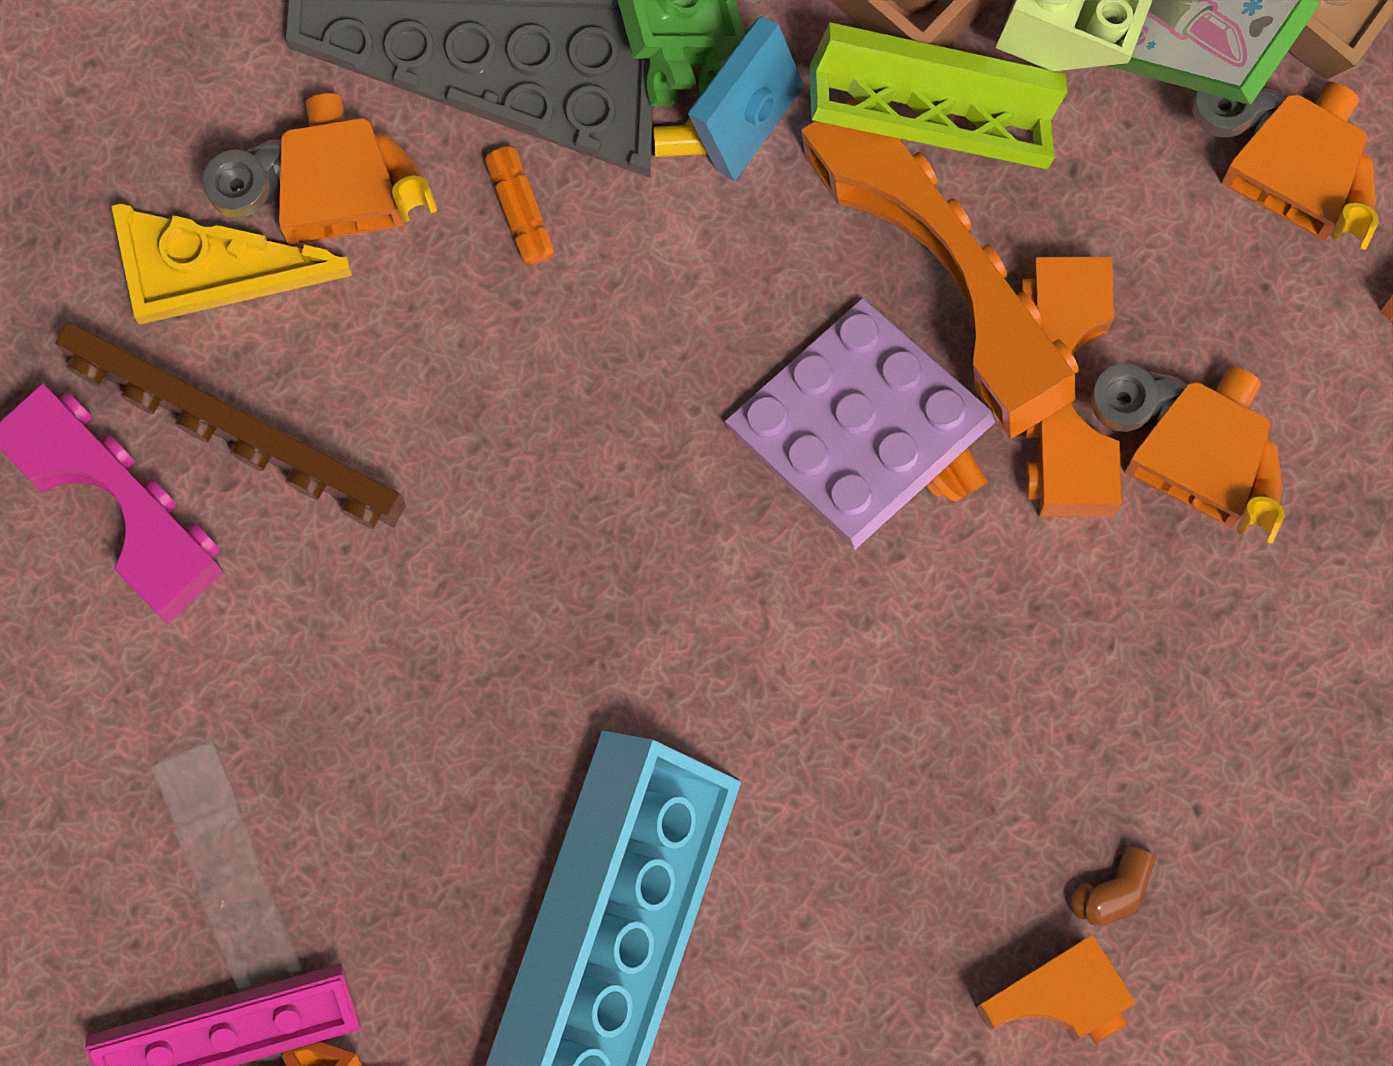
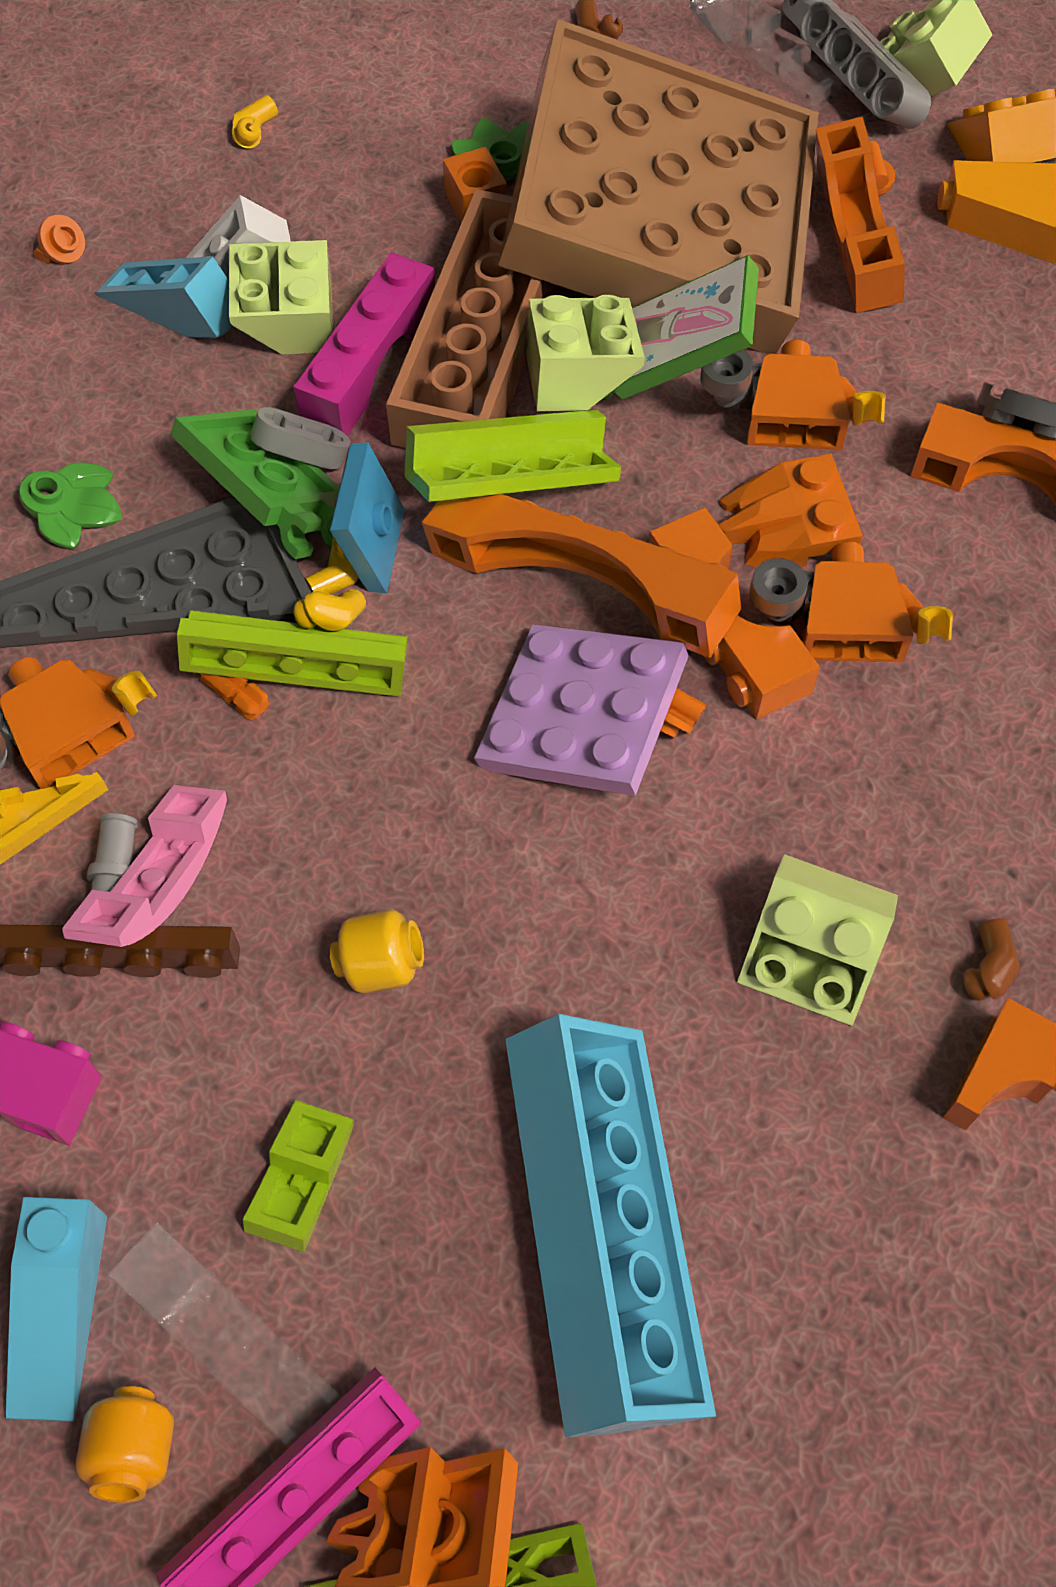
camera: 30 degrees left, 15 degrees down
none -> medium azure slope [6,1197,107,1422]
none -> bright pink slope [62,785,227,947]
none -> light orange head [76,1386,174,1503]
none -> light grey pin [87,813,138,892]
none -> lime fence [177,610,408,697]
none -> lime slope [243,1100,354,1253]
none -> yellow arm [293,589,366,631]
none -> yellow head [330,909,424,994]
none -> orange plate [718,453,863,568]
none -> yellowish green slope [737,854,898,1026]

